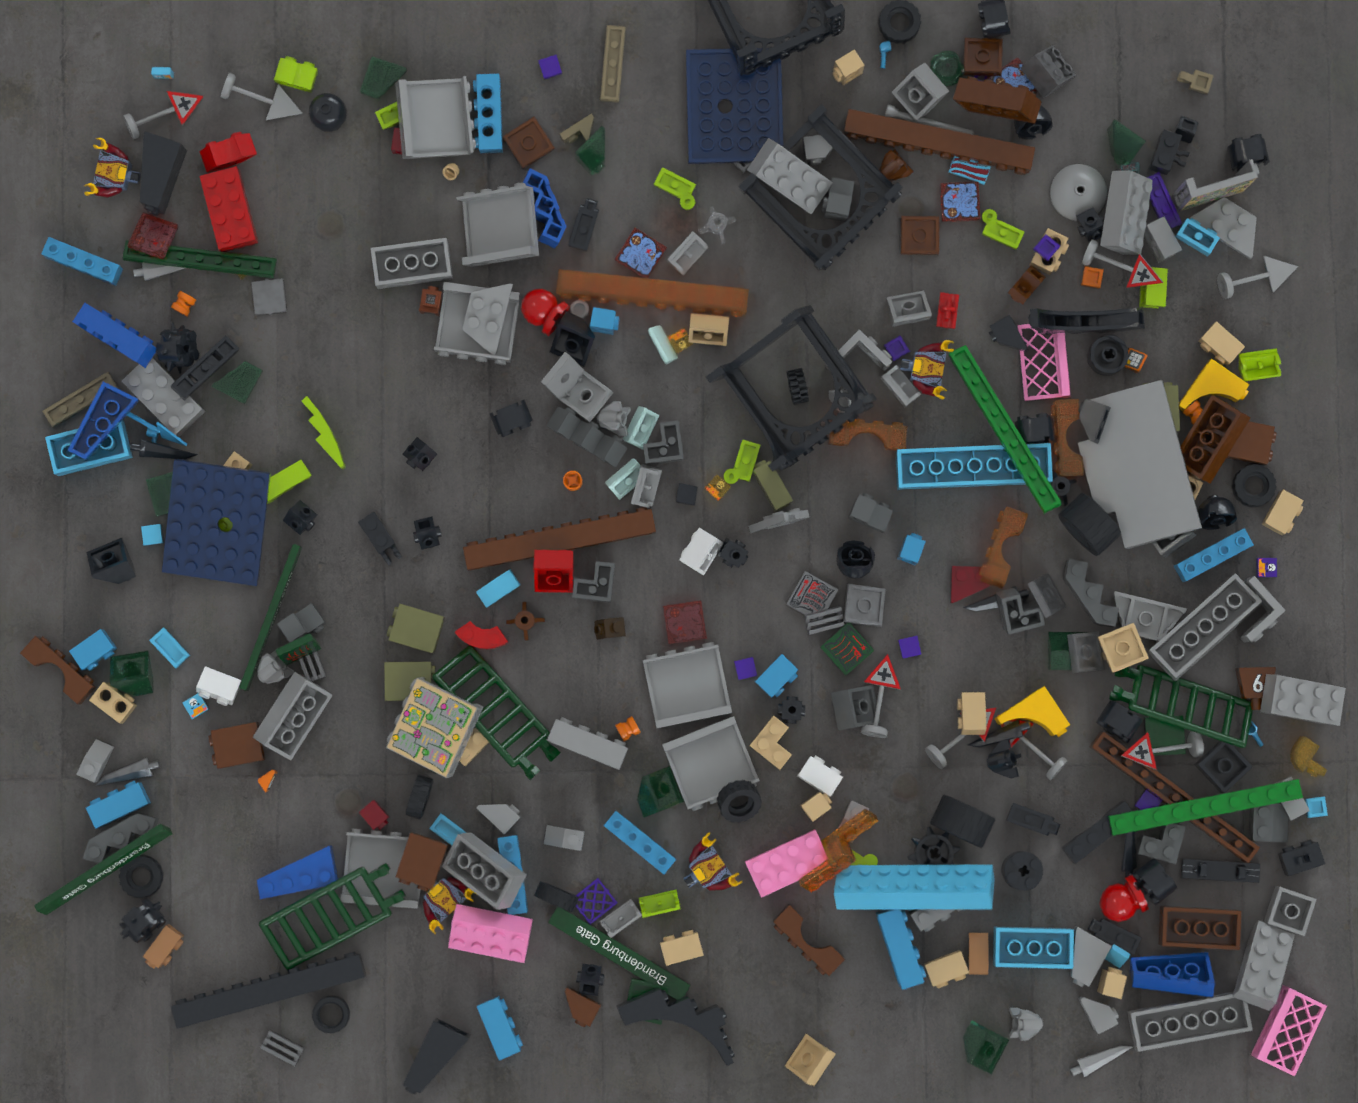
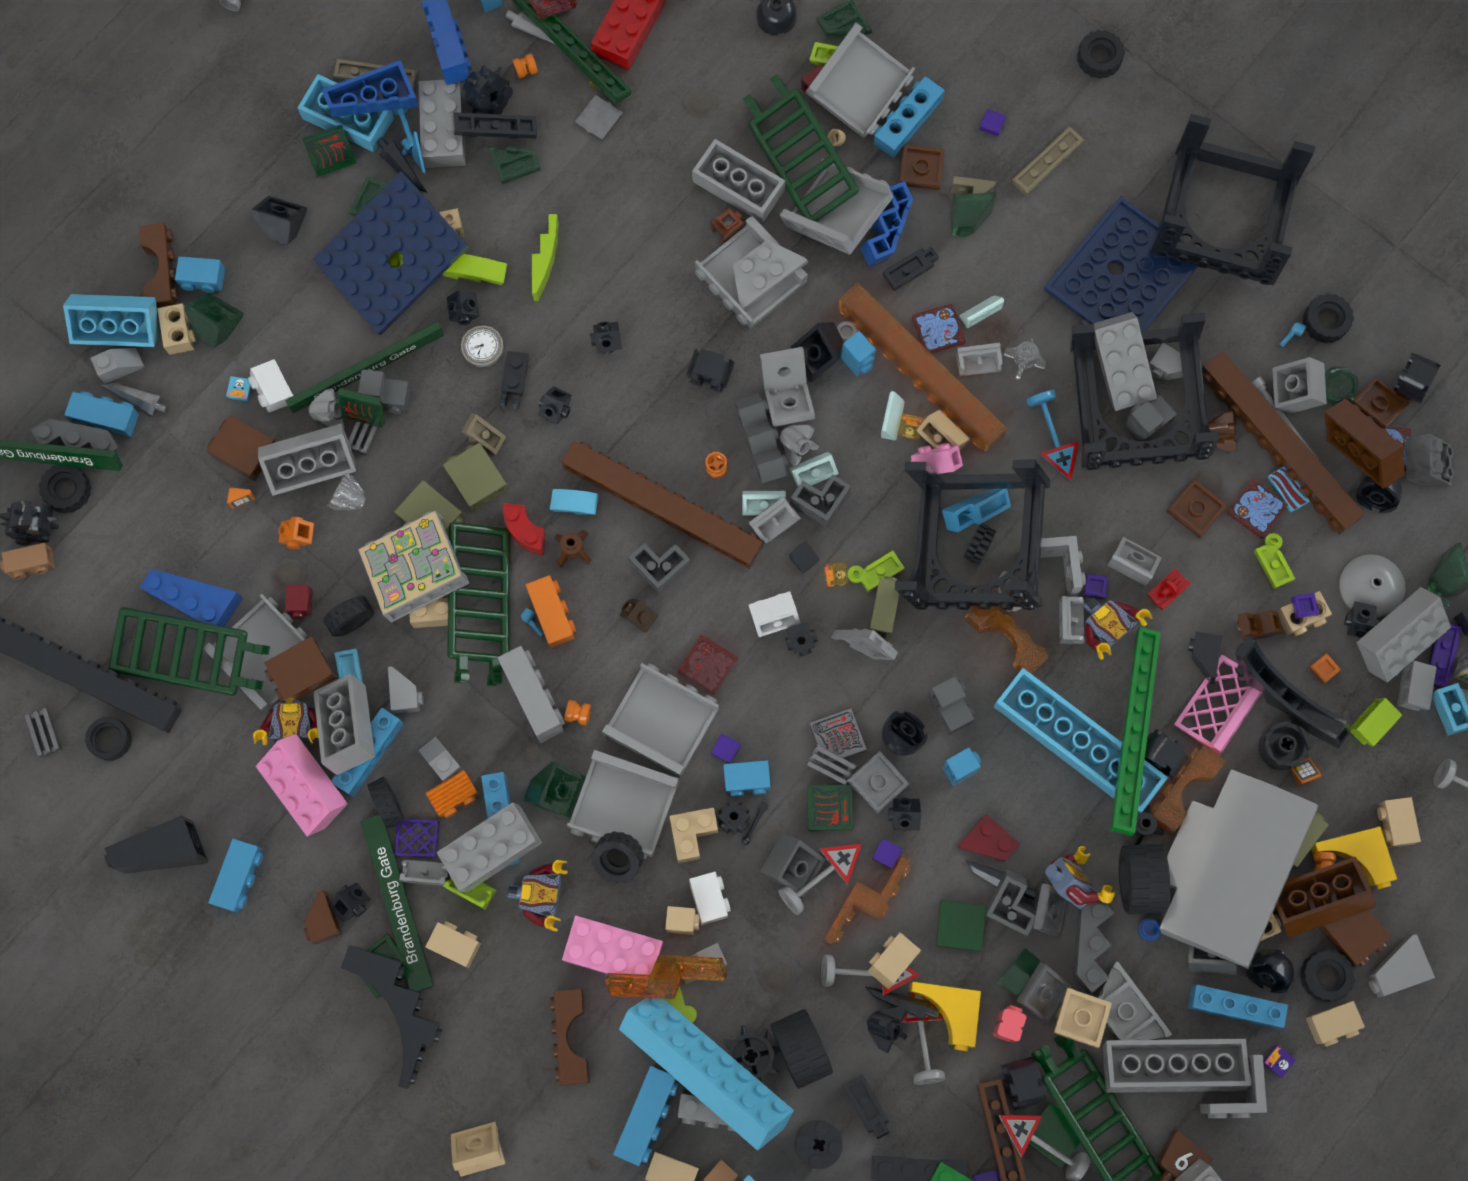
camera: 45 degrees right, 10 degrees down
medium azure tile [141,524,164,546] -> none
medium azure tile [149,627,190,668] -> none
red tile [521,288,570,336] -> none
red brick [534,549,574,593] -> none
lime hinge [654,167,696,210] -> none
tan brick [832,49,865,85] -> none
clear orange arch [979,506,1028,588] -> none
black slope [1078,399,1111,444] -> none
light grey piece [1082,239,1163,288] -> none
lime hinge [1238,348,1281,381] -> none
none -> medium azure brick [63,294,161,347]
none -> orange brick [278,517,314,549]
none -> dark green tile [302,125,356,177]
none -> clear brick [327,473,366,511]
none -> orange brick [425,770,479,818]
none -> light grey brick [437,802,542,893]
none -> tile [461,325,504,368]
none -> dark tan slope [461,413,506,455]
none -> dark azure hand [521,608,544,637]
none -> orange brick [525,575,576,649]
none -> black hinge [742,802,768,845]
none -> dark green bar [743,74,859,222]
none -> clear orange bracket [823,855,912,947]
none -> black brick [888,798,921,831]
none -> bright pink brick [911,443,963,474]
none -> dark green tile [936,900,986,952]
none -> dark azure slope [942,489,1011,532]
none -> light aqua slope [959,296,1004,328]
none -> coral brick [992,1005,1027,1043]
none -> dark azure piece [1026,390,1079,482]
none -> torso [1045,846,1115,909]
none -> blue plate [1138,918,1161,941]
none -> light grey slope [1369,934,1435,997]

